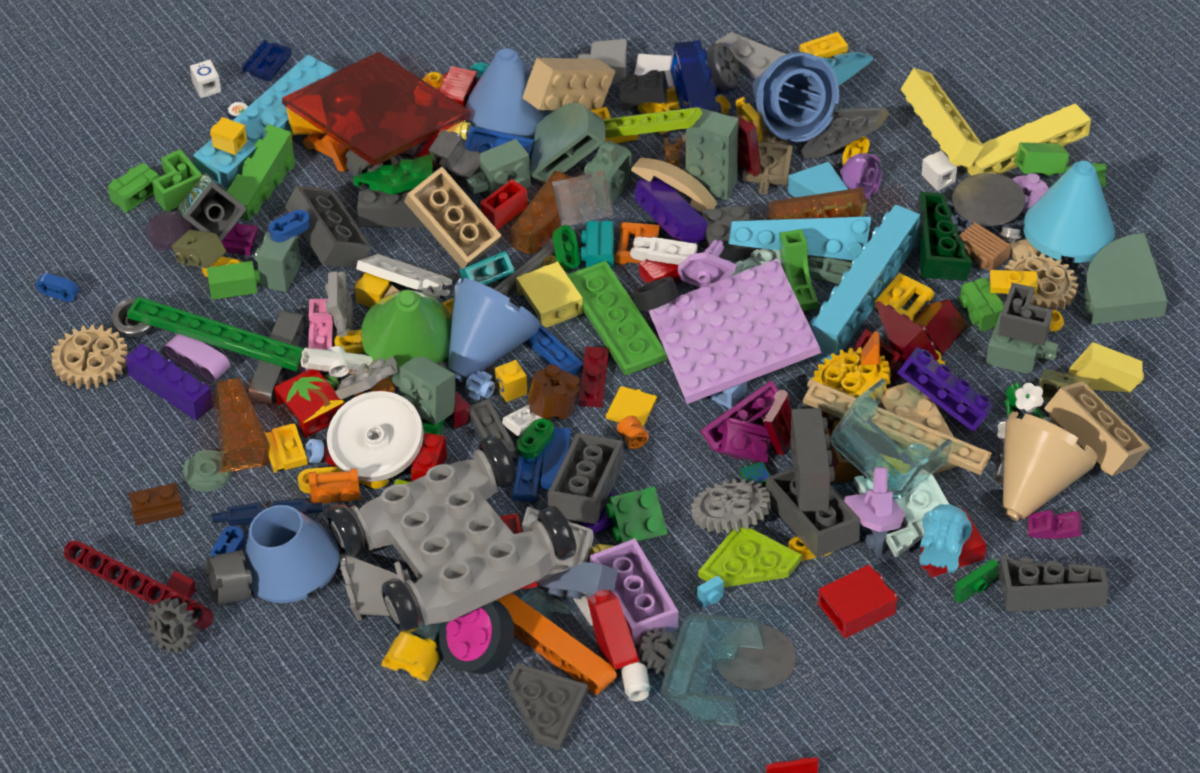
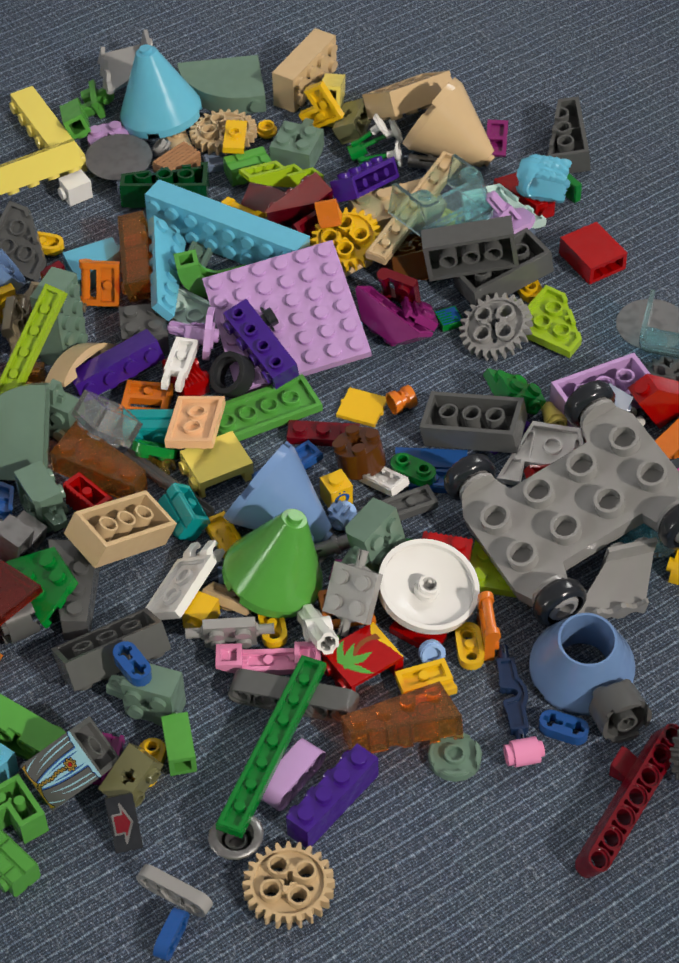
camera: 90 degrees left, 0 degrees up
reddish brown plate [129,483,184,526] -> none
clear purple tile [146,211,193,251] -> none
medium azure plate [697,576,724,608] -> none
medium lavender cylinder [840,153,882,199] -> none
dark grey brick [998,282,1053,346] -> none
none -> orange plate [79,259,120,307]
none -> light grey piece [98,29,152,94]
none -> black tile [104,792,144,854]
none -> light grey beam [136,864,213,917]
none -> light nougat plate [164,396,226,449]
none -> dark purple brick [223,299,299,389]
none -> lime slope [239,160,324,187]
none -> black plate [260,307,279,332]
none -> tan brick [272,28,338,113]
none -> yellow plate [298,80,345,128]
none -> bright pink brick [503,736,545,768]

